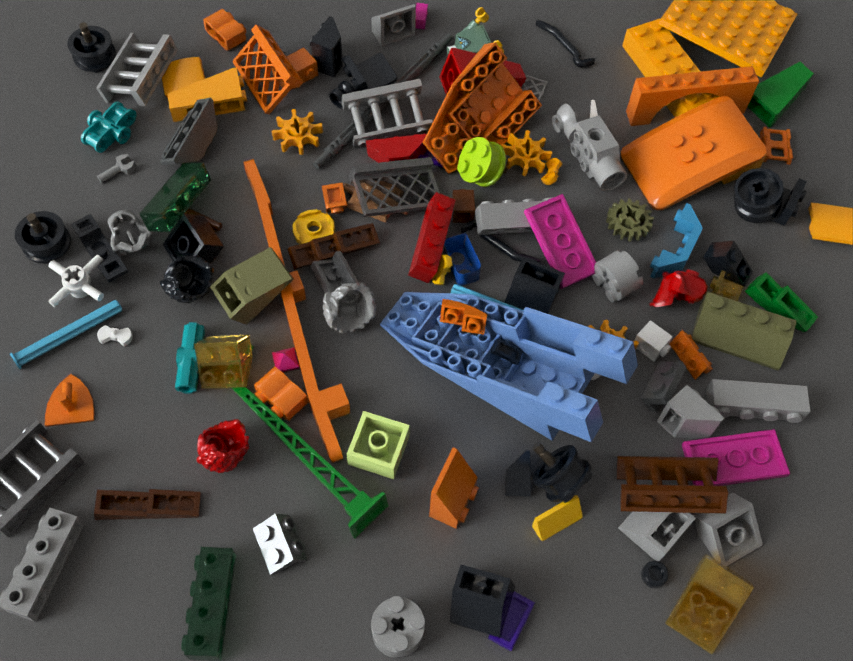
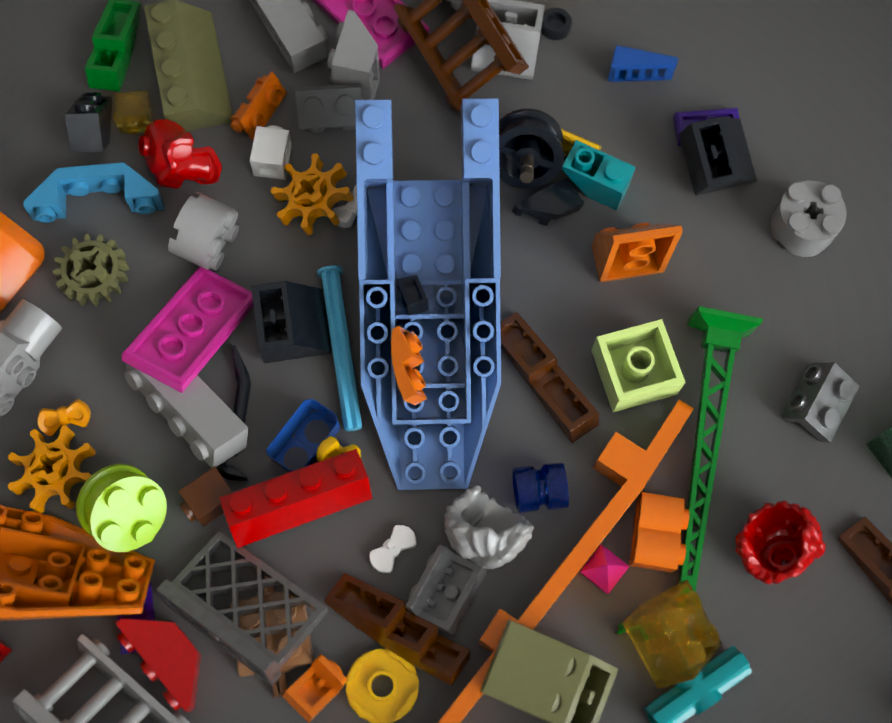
camera: 125 degrees left, 10 degrees up
none -> white piece [369,525,417,574]
none -> reddish brown slope [501,312,599,443]
none -> clear blue wheel [512,462,569,513]
none -> teal slope [562,140,636,211]
none -> blue slope [608,45,678,82]

